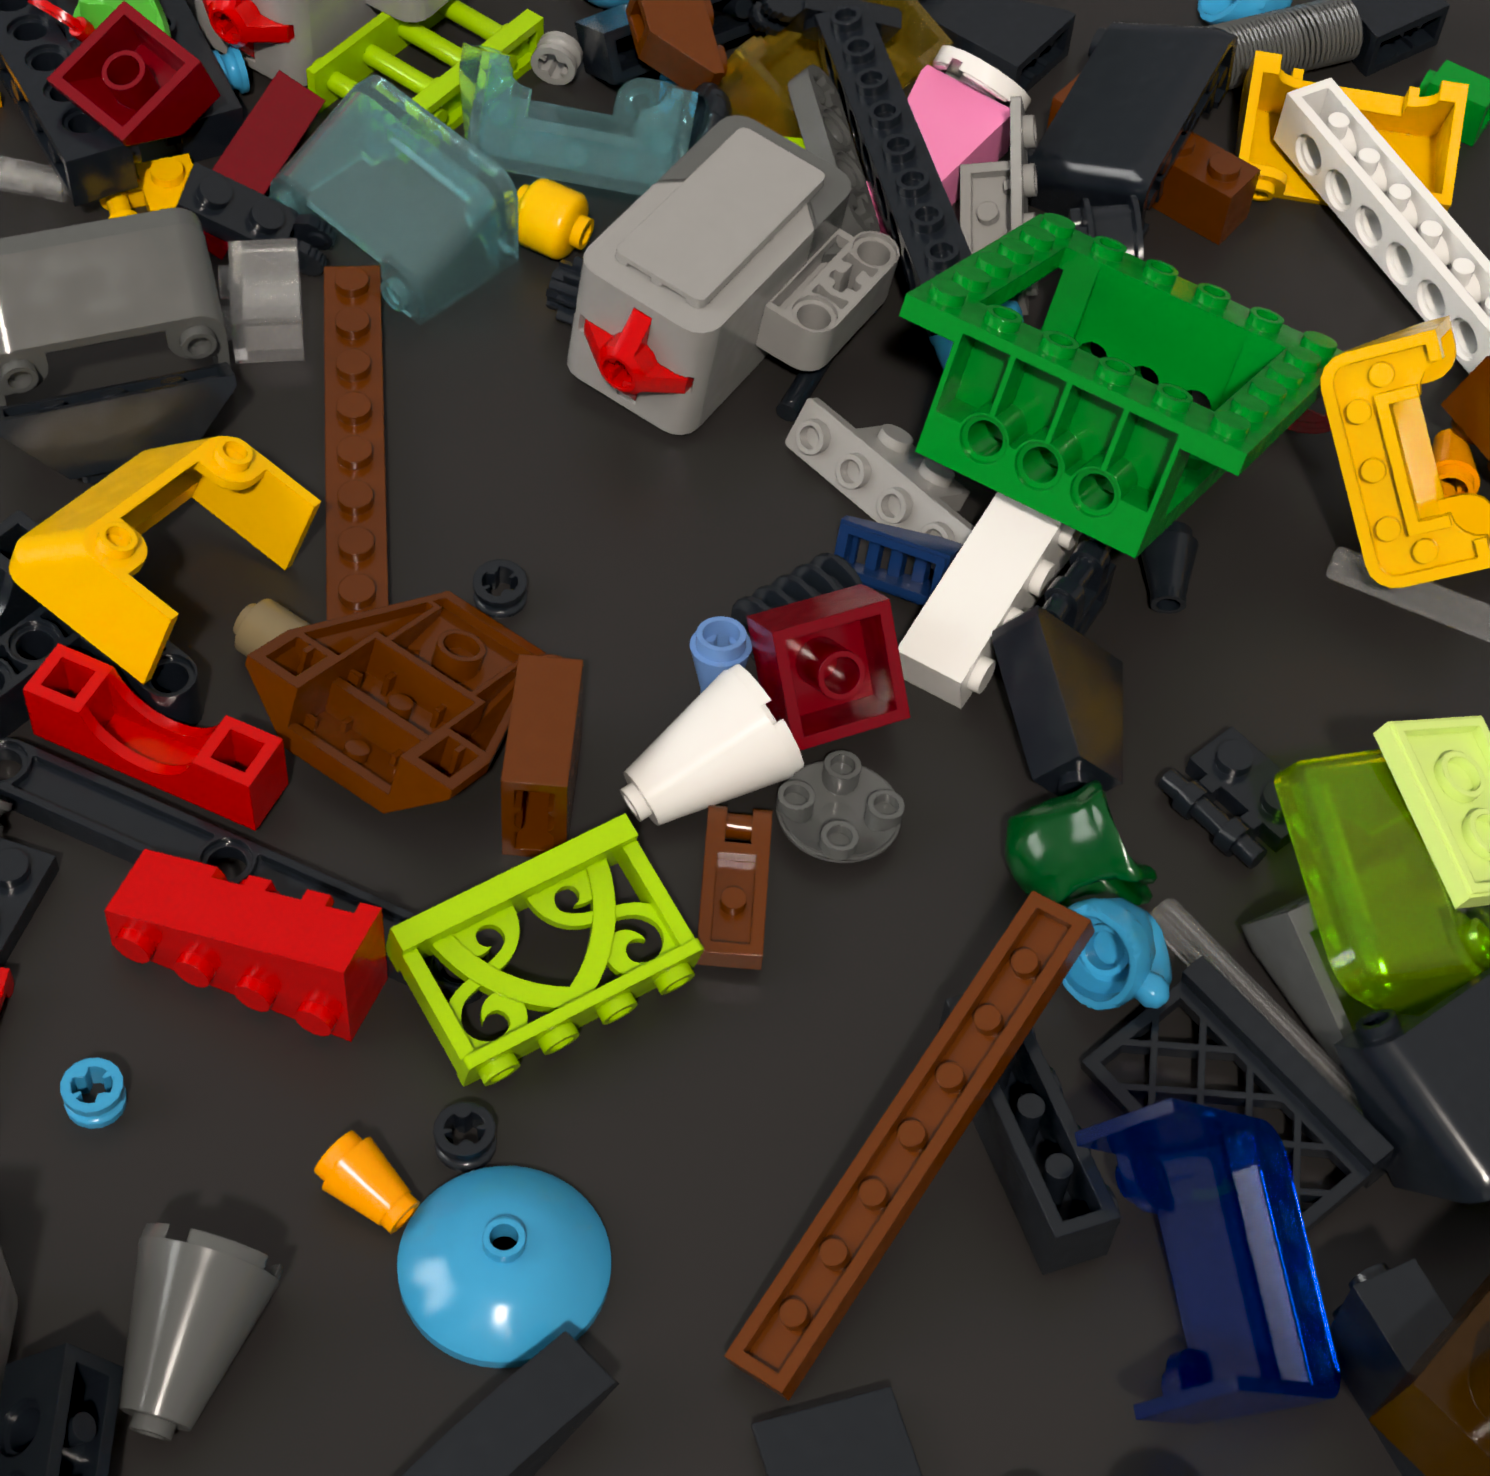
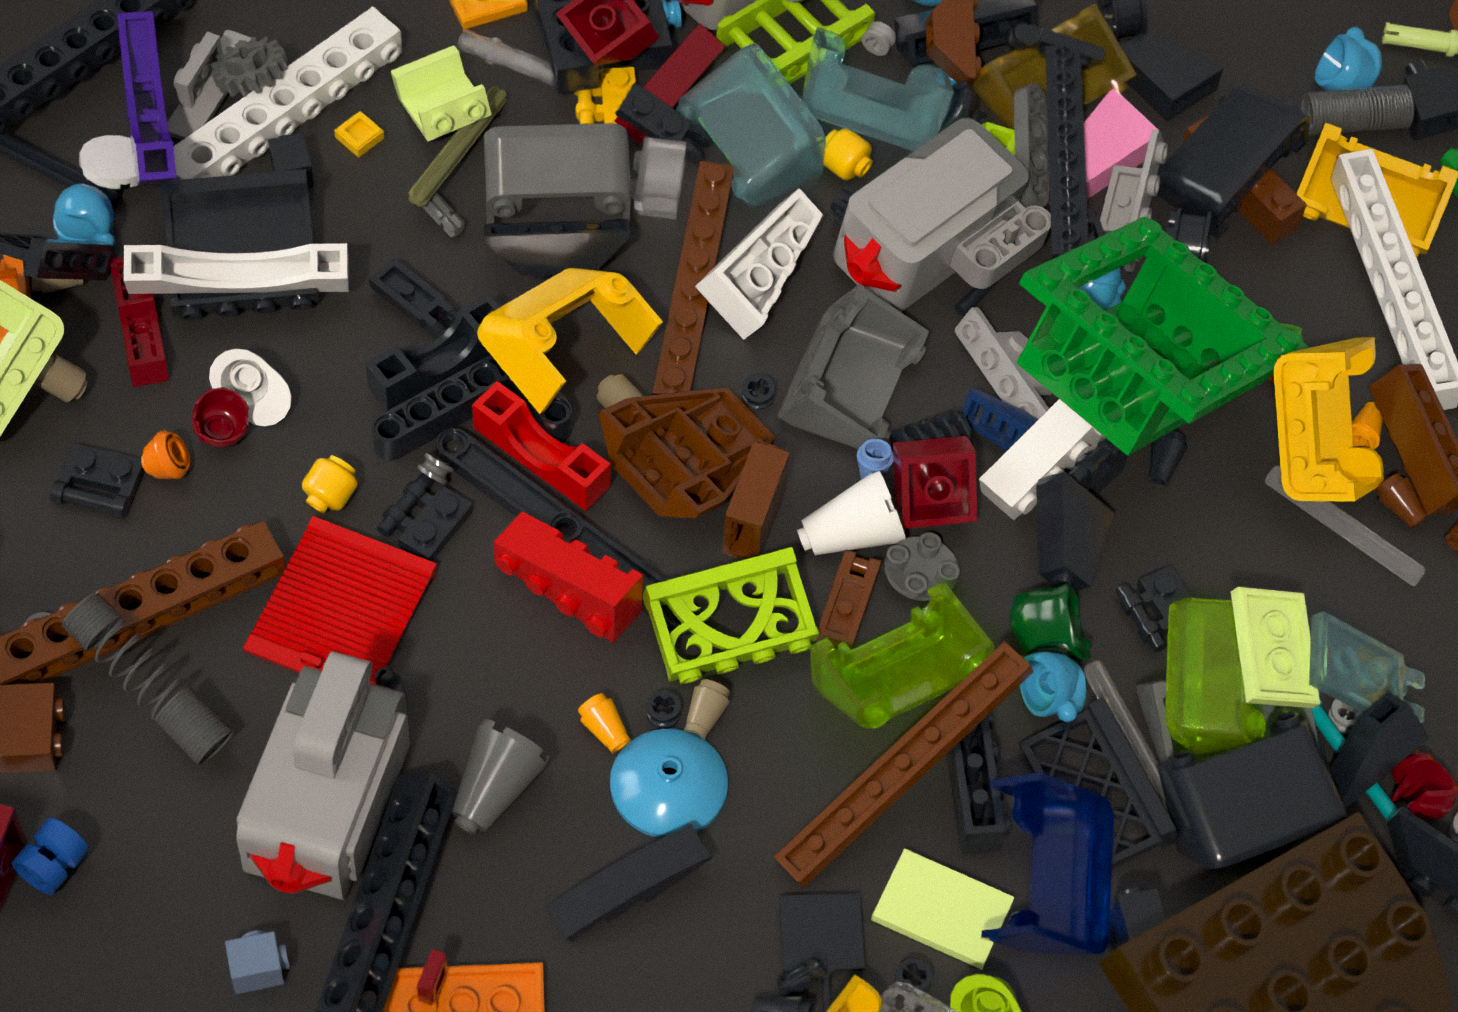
camera: 15 degrees right, 5 degrees up
dark azure bush [60,1057,127,1129] -> none
white tile [933,45,1031,111] -> none
none -> dark tan cone [684,679,730,740]
none -> white wedge [695,189,823,340]
none -> dark grey windscreen [778,284,929,449]
none -> clear neon green windscreen [810,582,994,728]
none -> yellowish green tile [871,848,1014,970]

